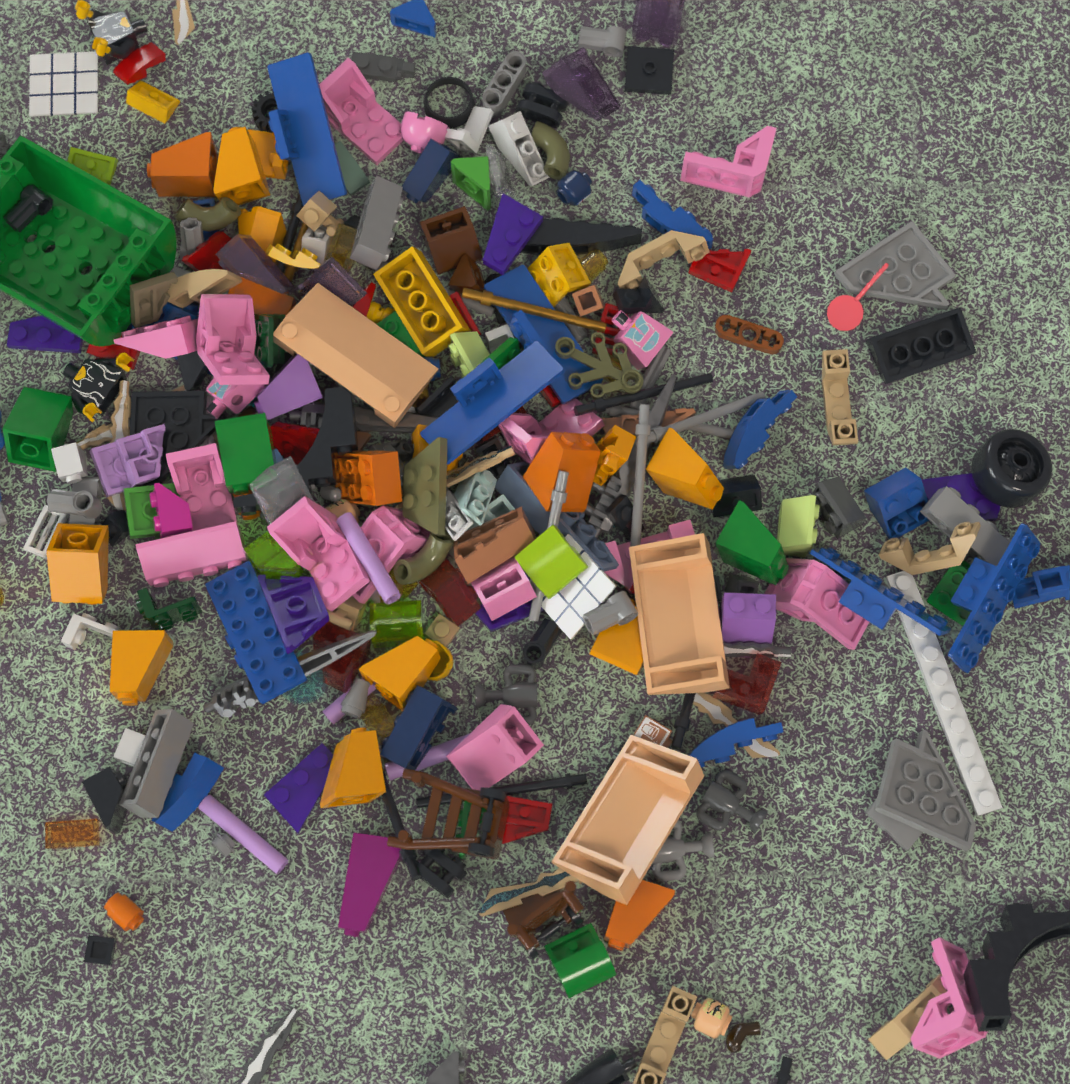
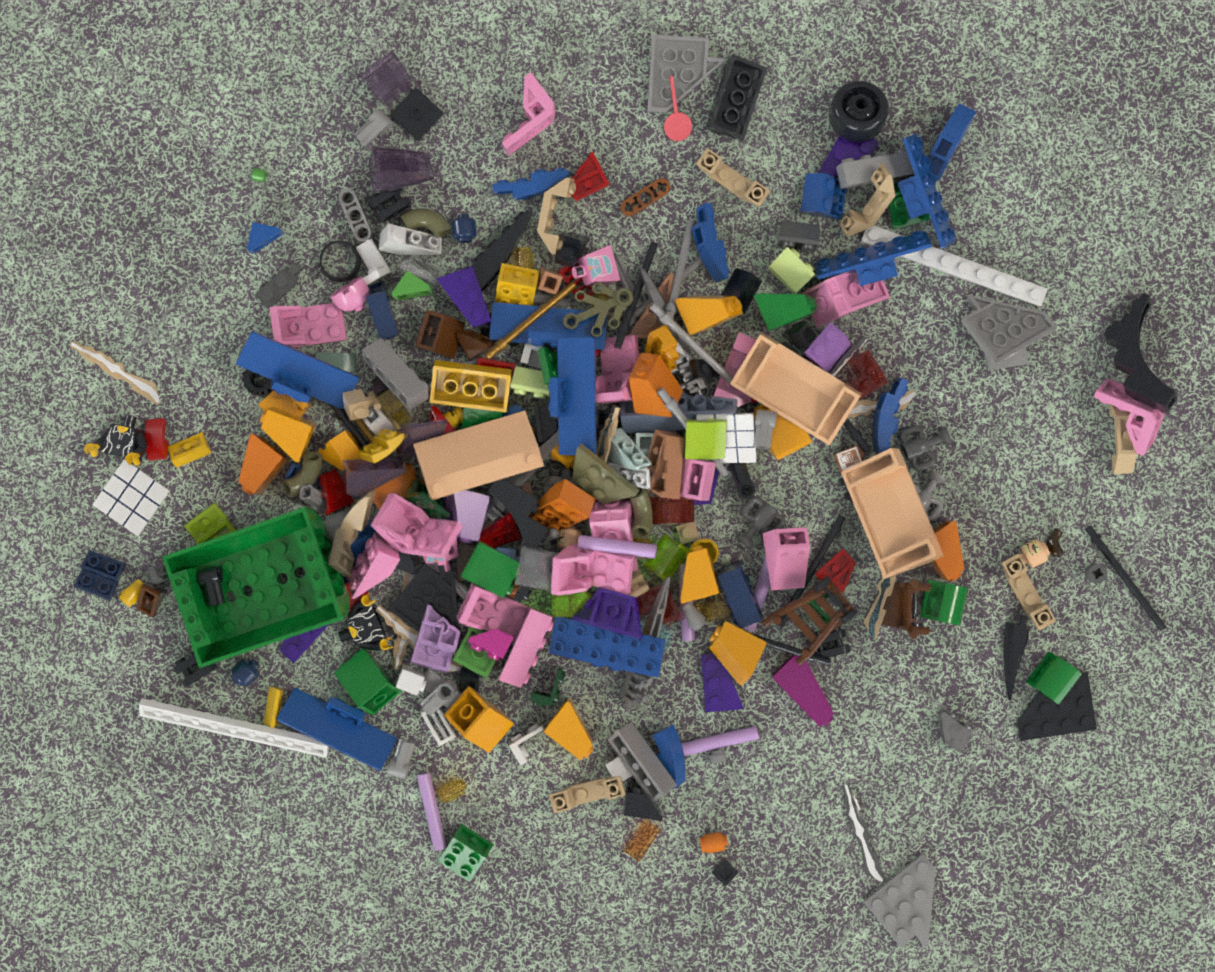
camera: 50 degrees left, 15 degrees up
none -> tan slope [549,776,626,813]

